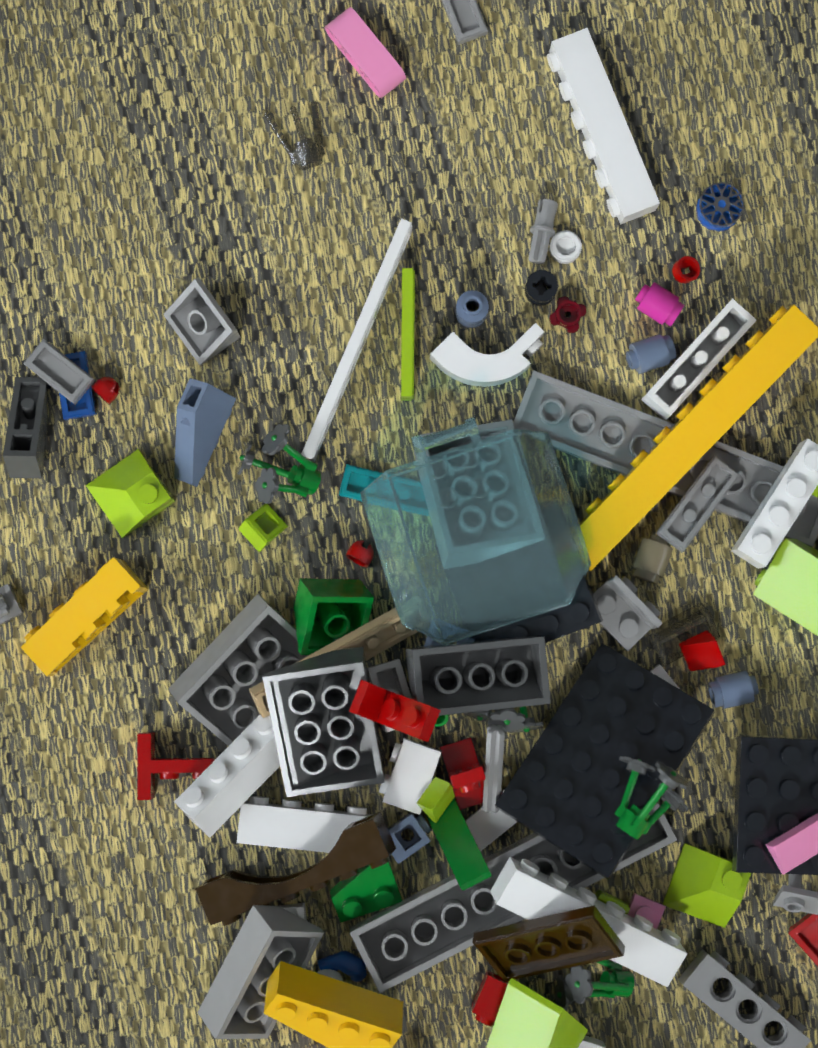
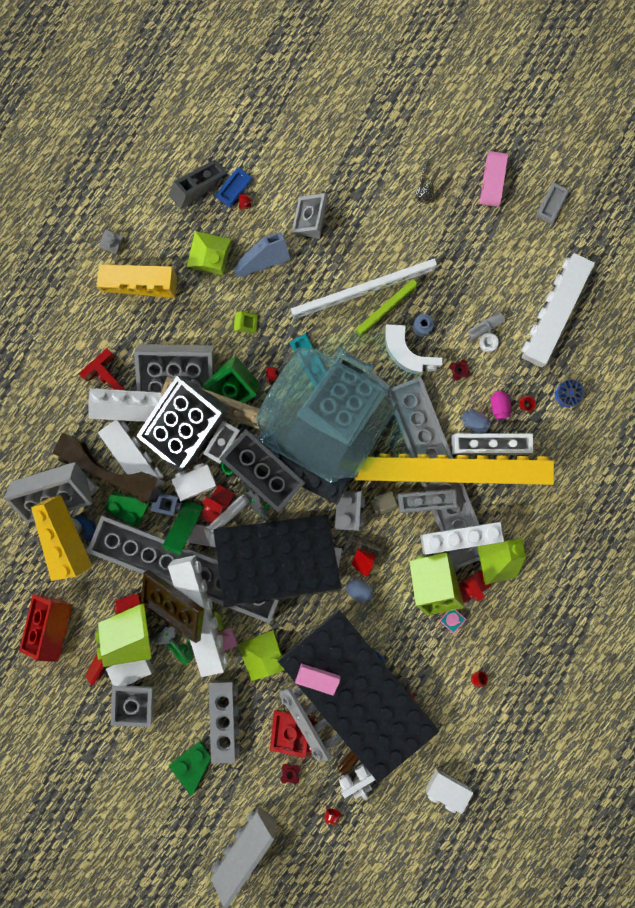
camera: 55 degrees right, 0 degrees up
light grey tile [23,339,95,405] -> none
plant [236,424,321,504] -> none
red bracket [349,680,441,742] -> none
lime slope [416,777,455,823] -> none
black wheel [525,270,558,306] -> none
plant [614,756,689,840] -> none

